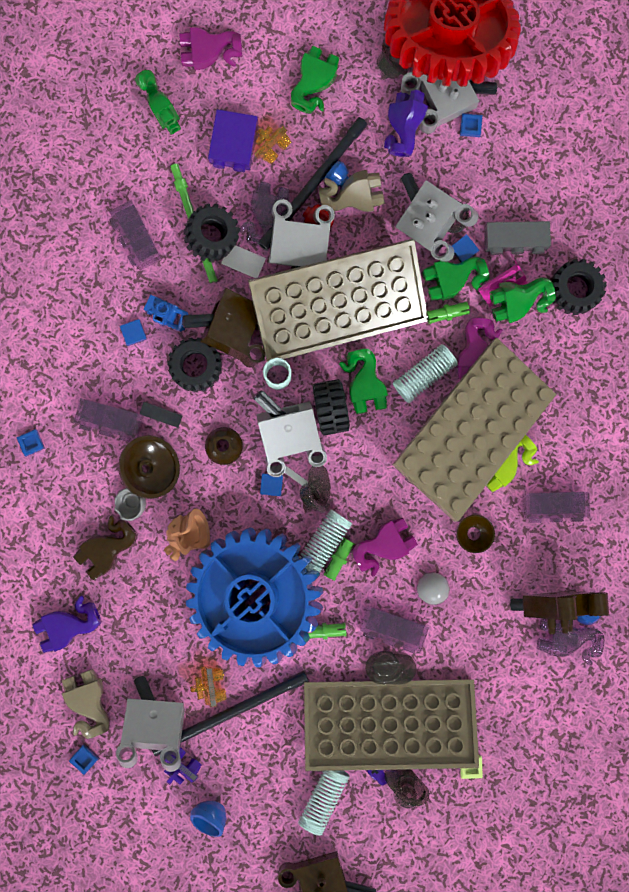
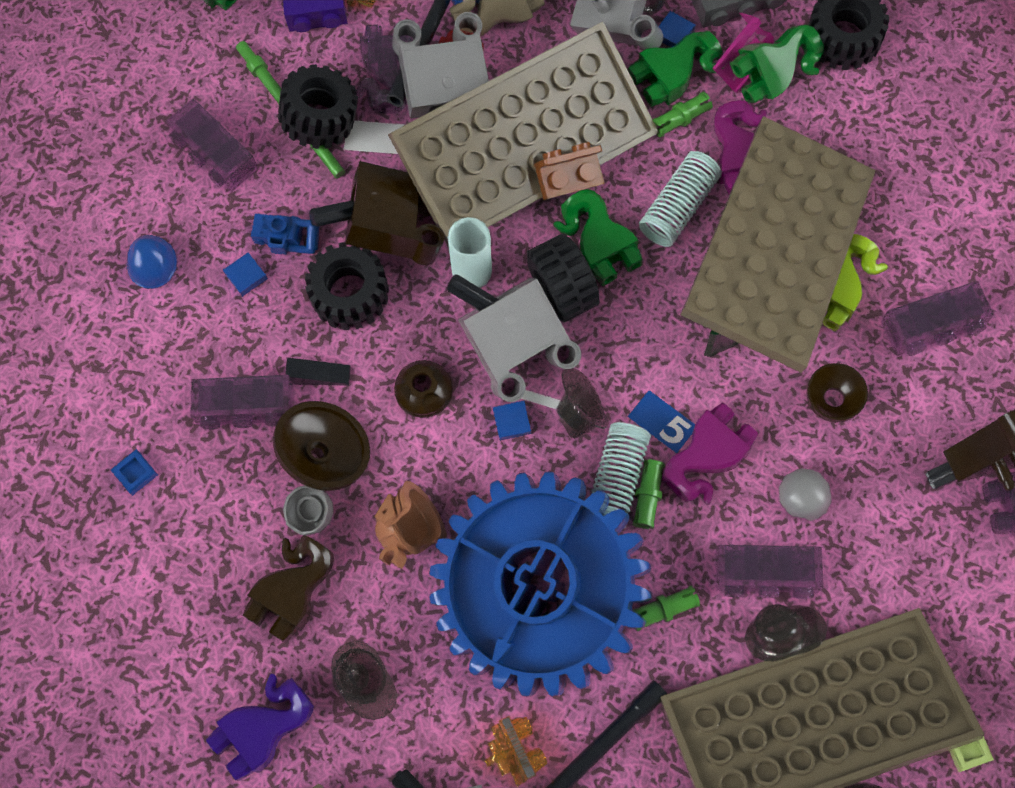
camera: 10 degrees left, 15 degrees down
none -> blue hat [126,235,178,289]
none -> clear smoke piece [331,641,397,720]
none -> bracket [534,142,605,200]
none -> blue sticker [627,390,695,453]

